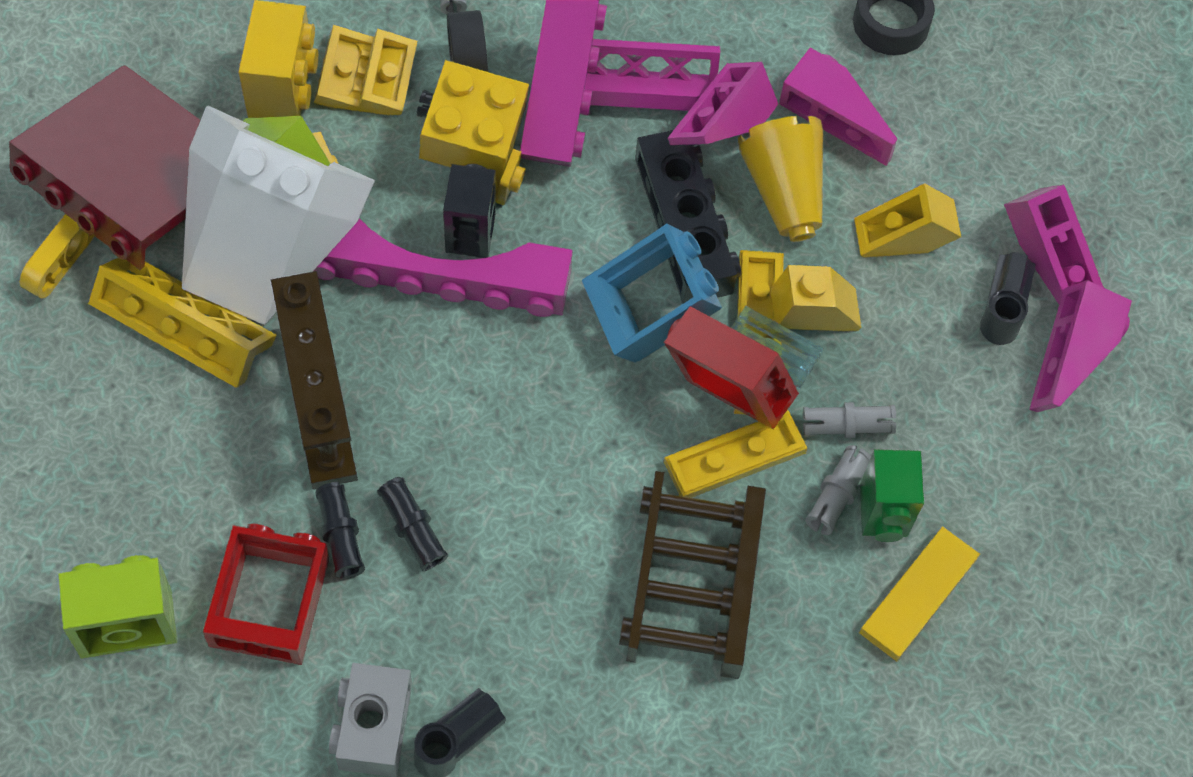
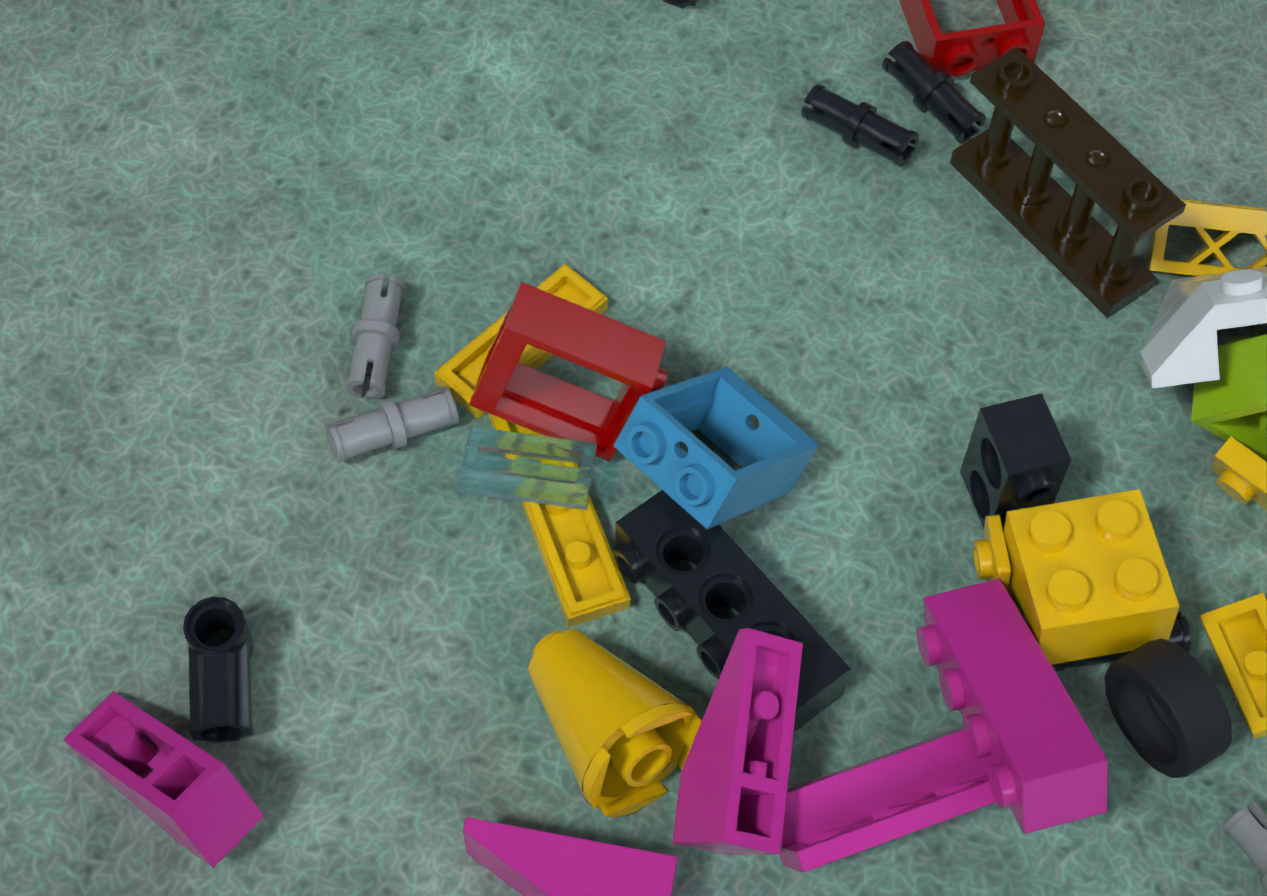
camera: 160 degrees right, 5 degrees down
dark pink arch [313,218,573,317] -> none
dark brown fence [619,471,766,679] -> none
yellow slope [771,265,862,331] -> none
yellow slope [854,183,961,257] -> none
yellow tile [859,526,980,662] -> none
green brick [860,449,924,542] -> none
dark pink slope [1029,280,1132,412] -> none

